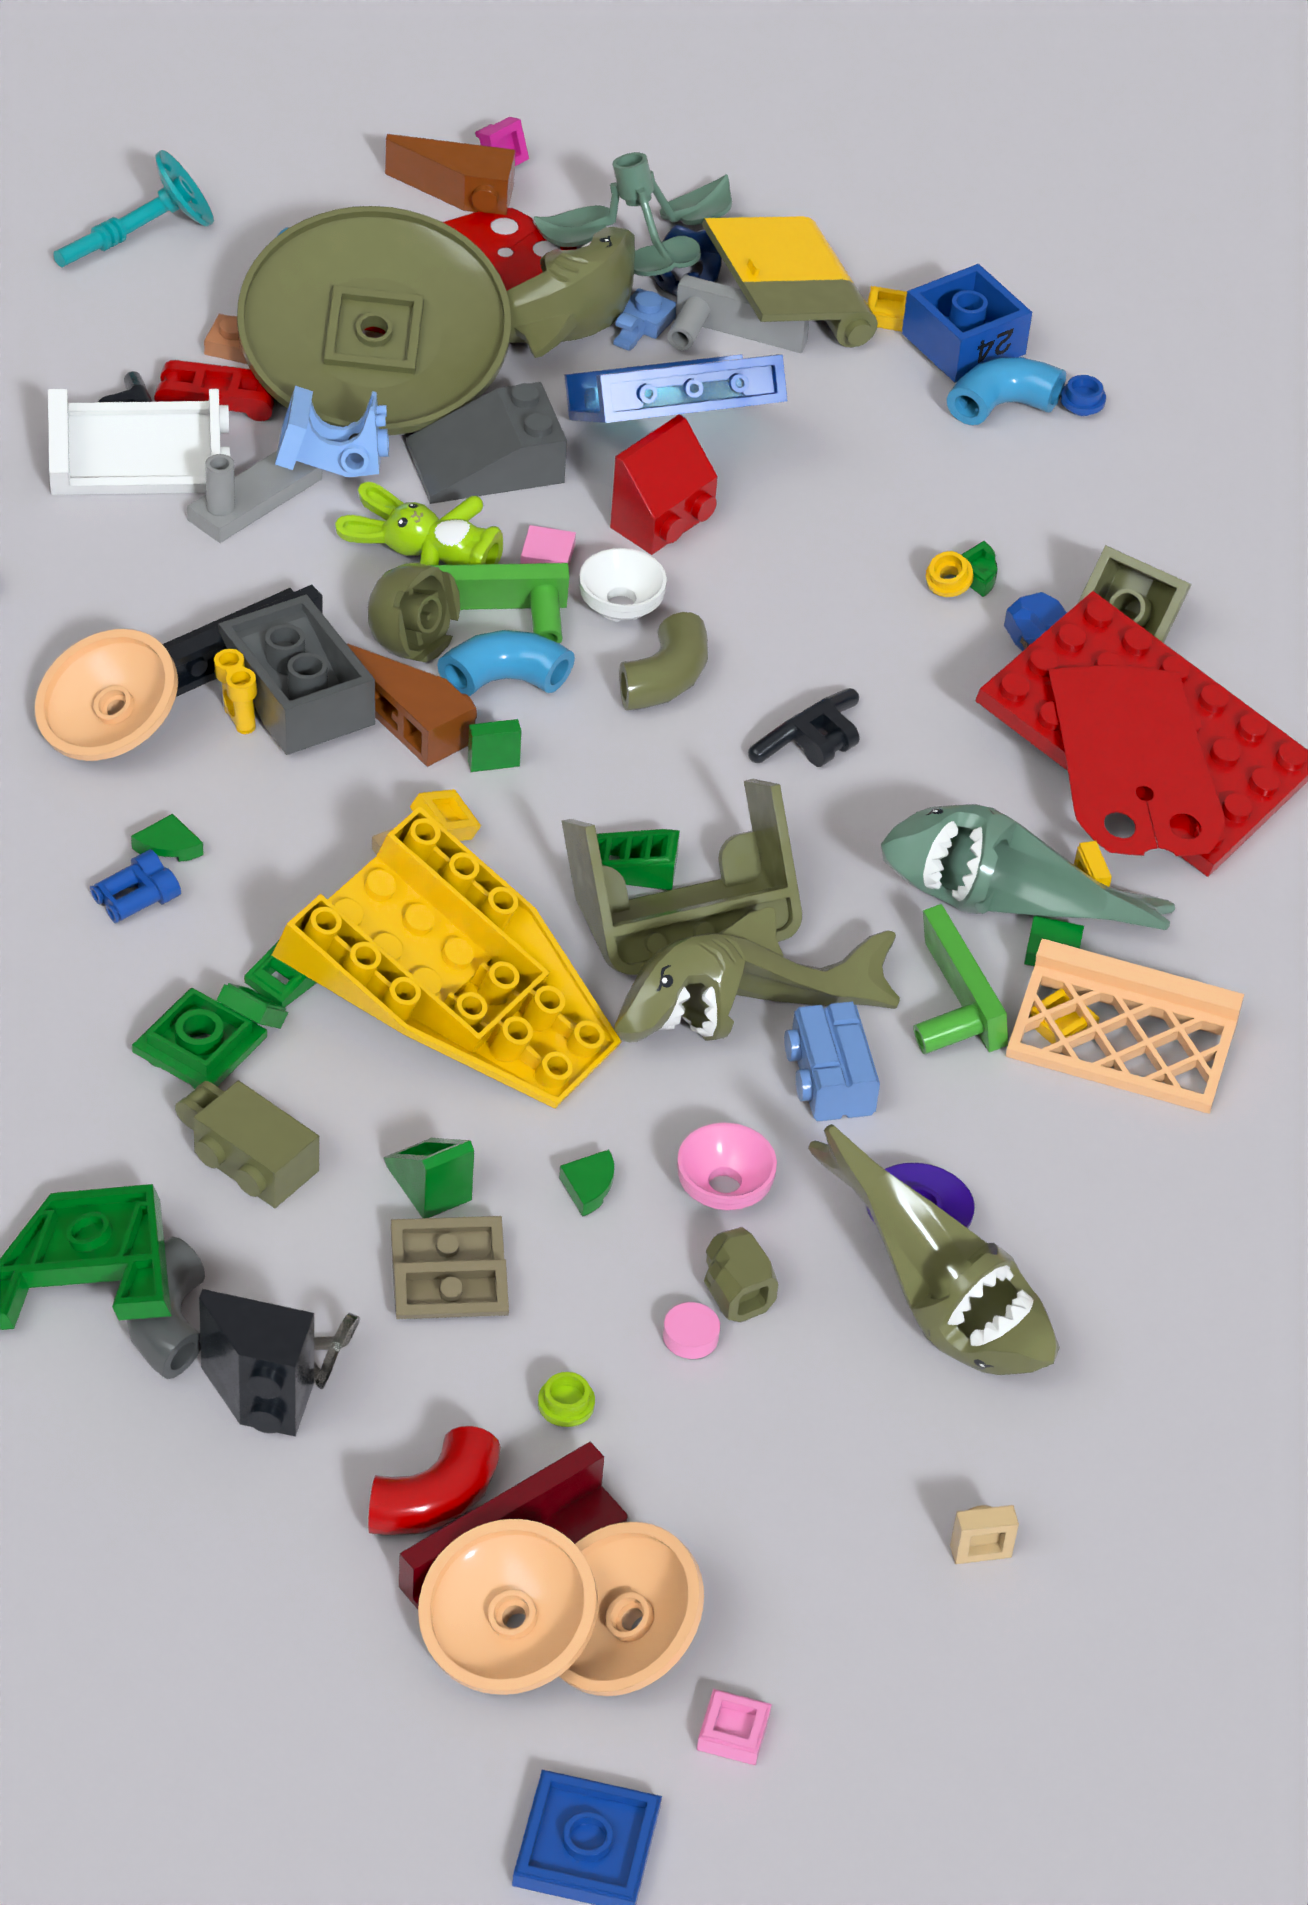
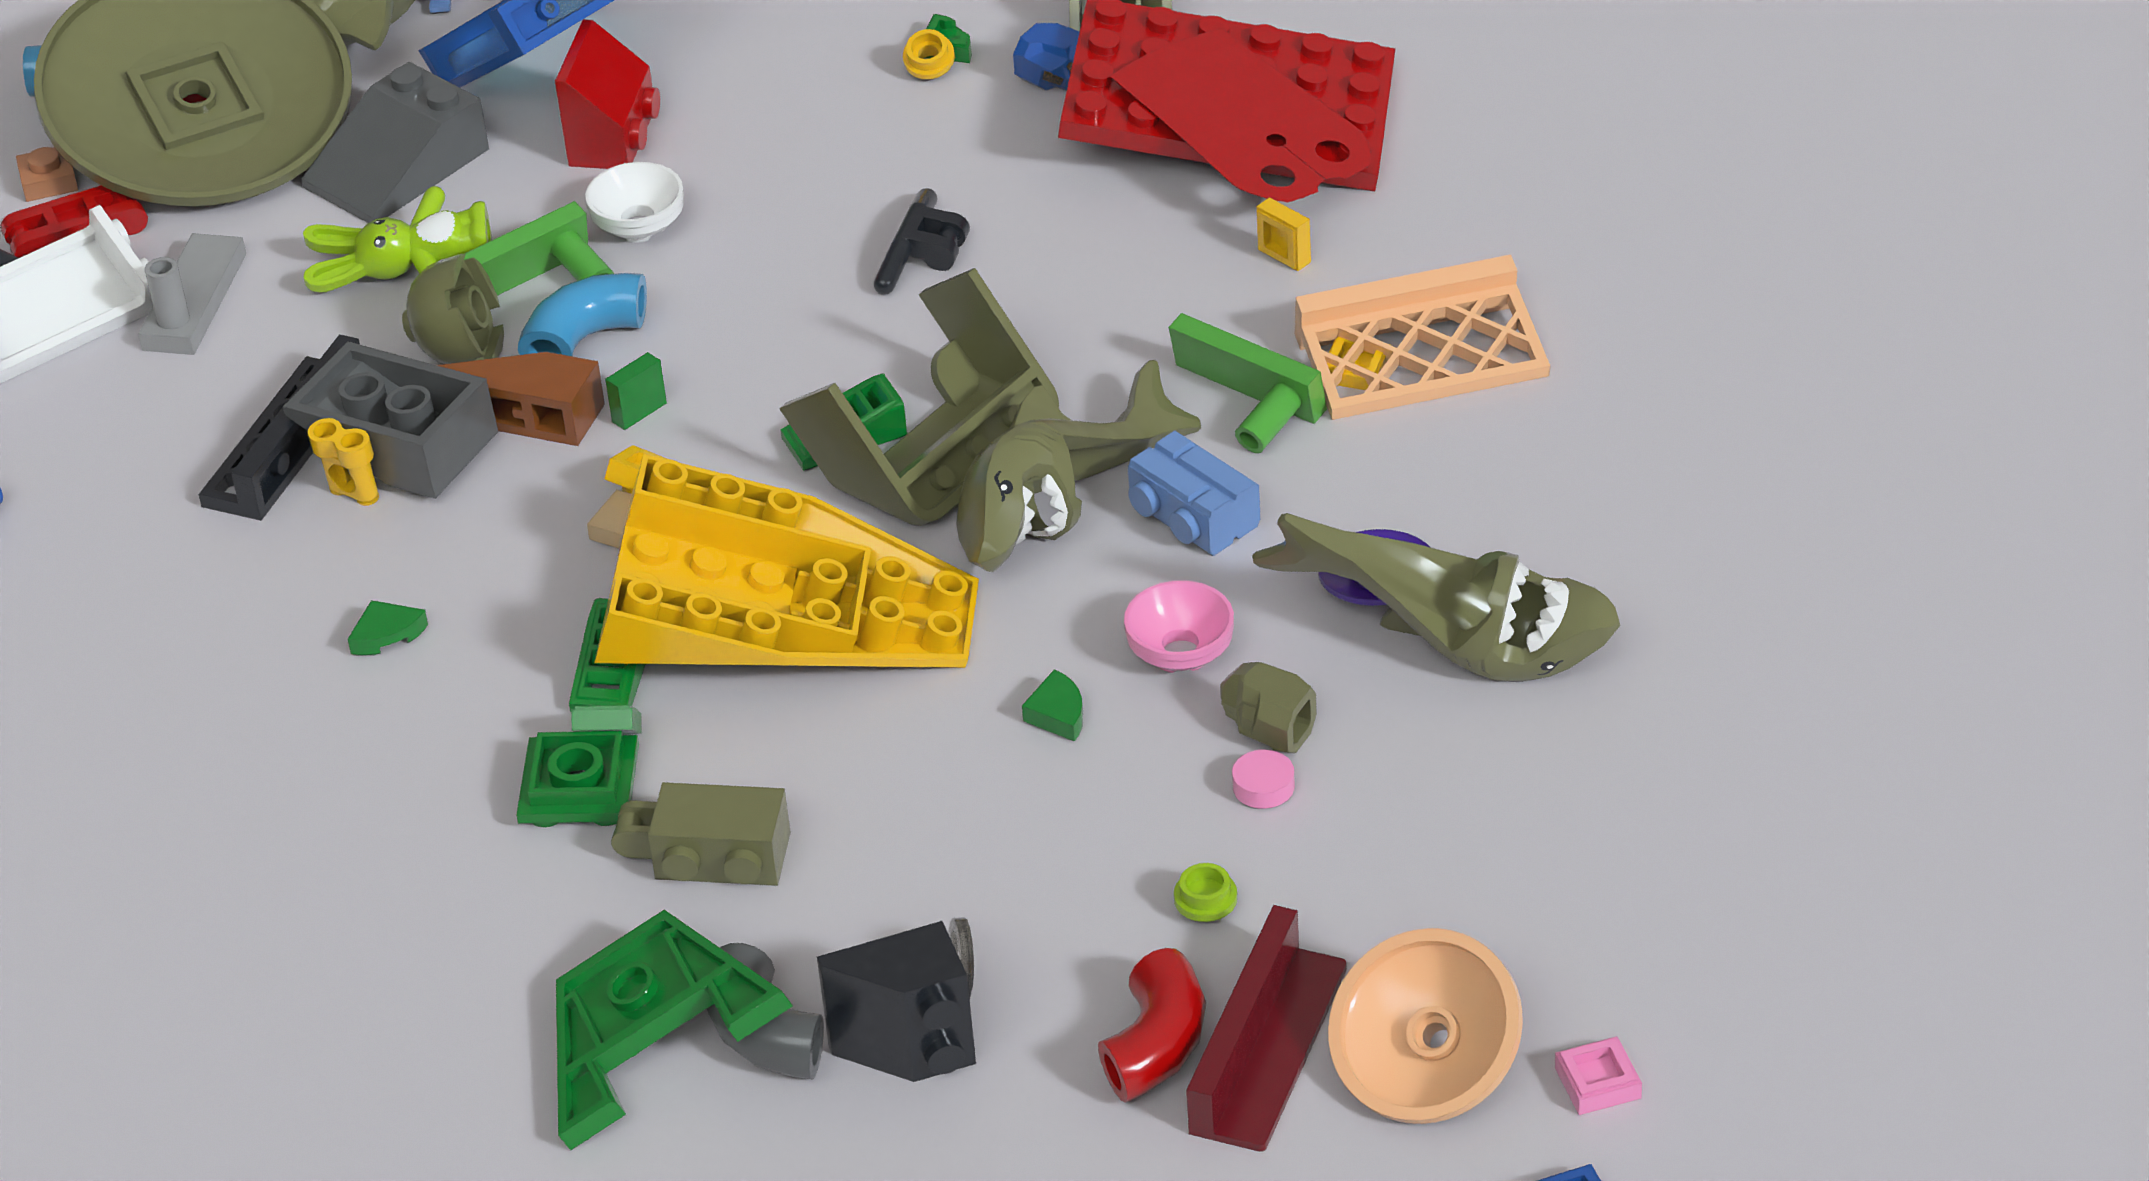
camera: 25 degrees left, 5 degrees down
light nougat dish [35,629,178,761] -> none
blue piece [90,849,181,924] -> none
light blue tile [275,386,389,478] -> none
green slope [384,1138,474,1218] -> none
dark tan slope [390,1216,509,1319] -> none
light nougat dish [418,1519,598,1695] -> none
bright pink tile [520,525,576,567] -> none
olive cylinder [619,612,708,711] -> none
sand green piece [881,804,1175,930] -> none
tan plate [950,1505,1019,1564] -> none
green tile [1024,916,1084,966] -> none

